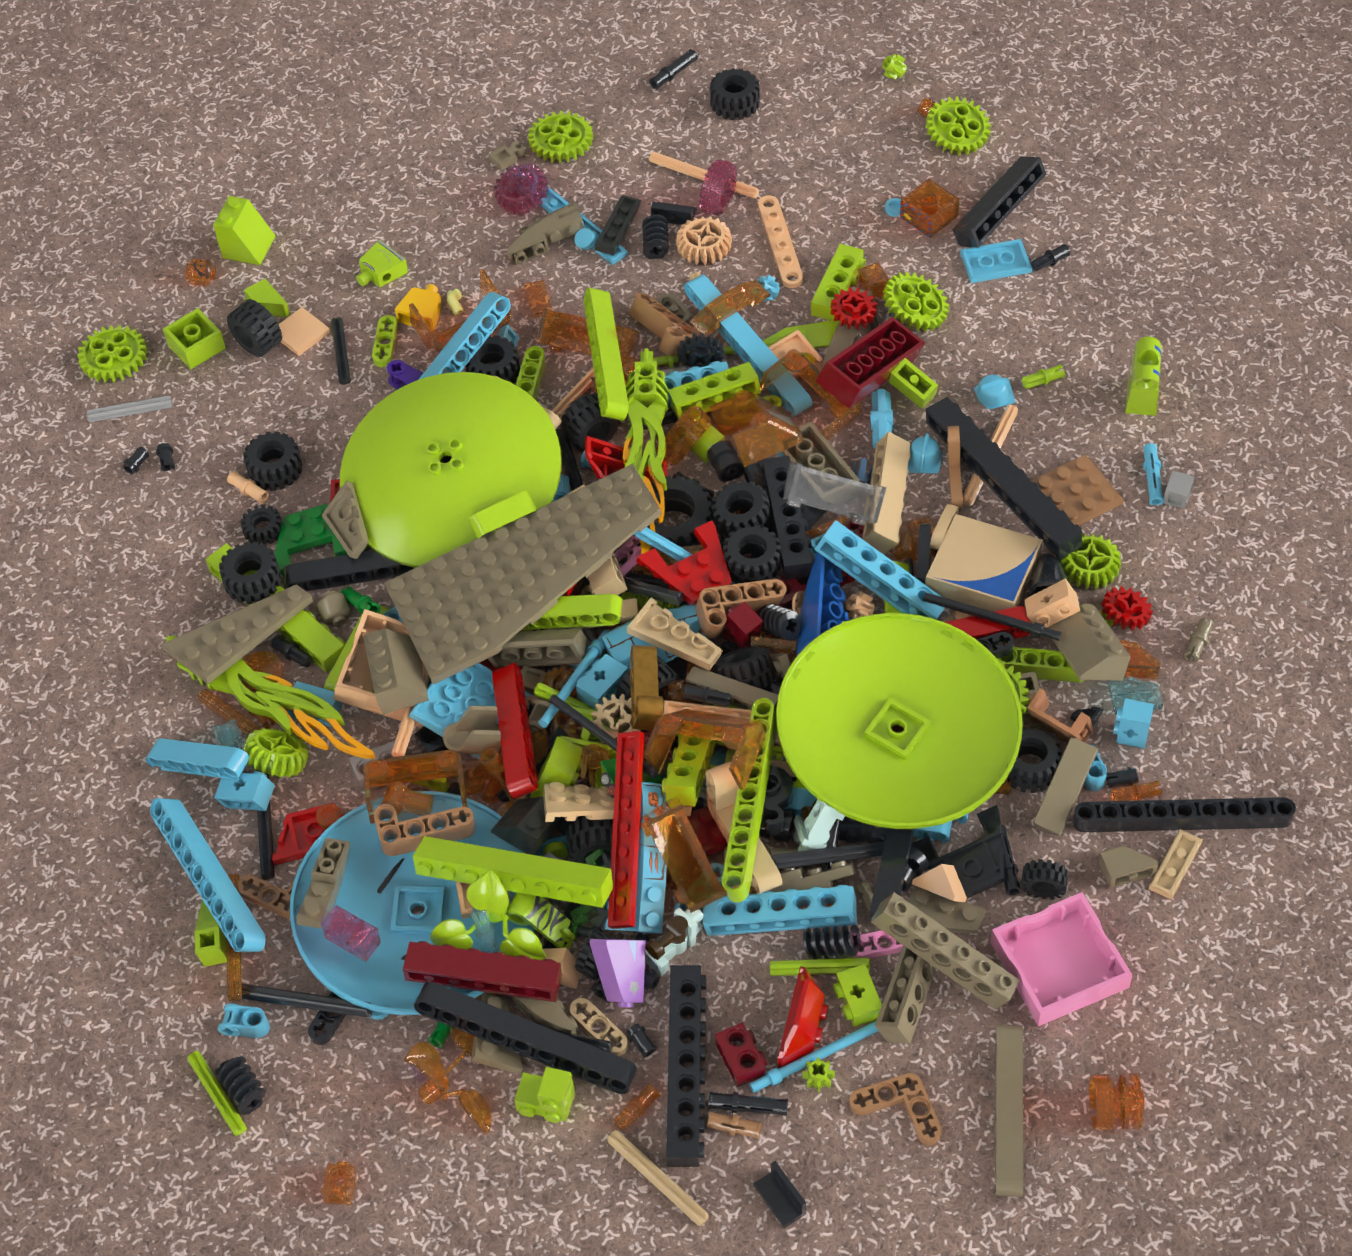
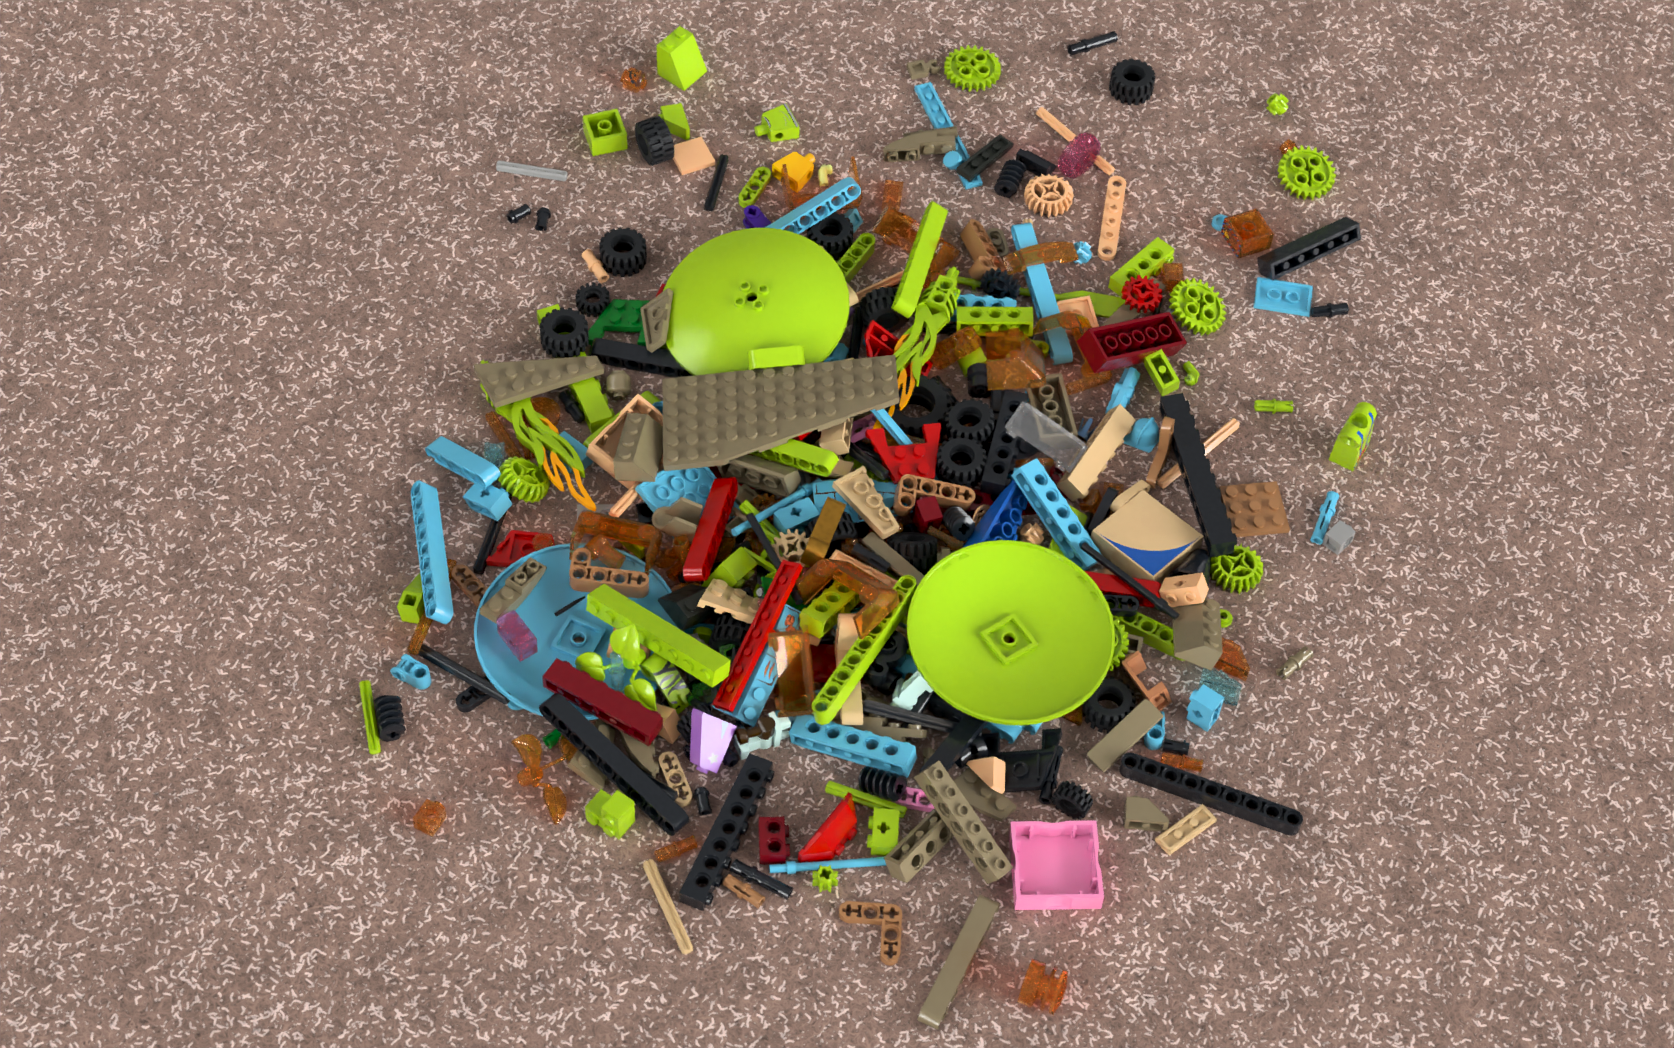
camera: 15 degrees right, 0 degrees up
lime gear [77,325,148,383] -> none
green pin [340,586,381,614] -> none
clear pink gear [494,162,549,216] -> none
clear orange plant [581,744,610,788] -> none
black panel [753,1161,806,1229] -> none
medium azure piece [974,375,1015,409] -> none
black tile [1070,707,1103,727] -> none
red gear [1101,586,1153,631] -> none
none -> lime arm [1182,361,1199,386]

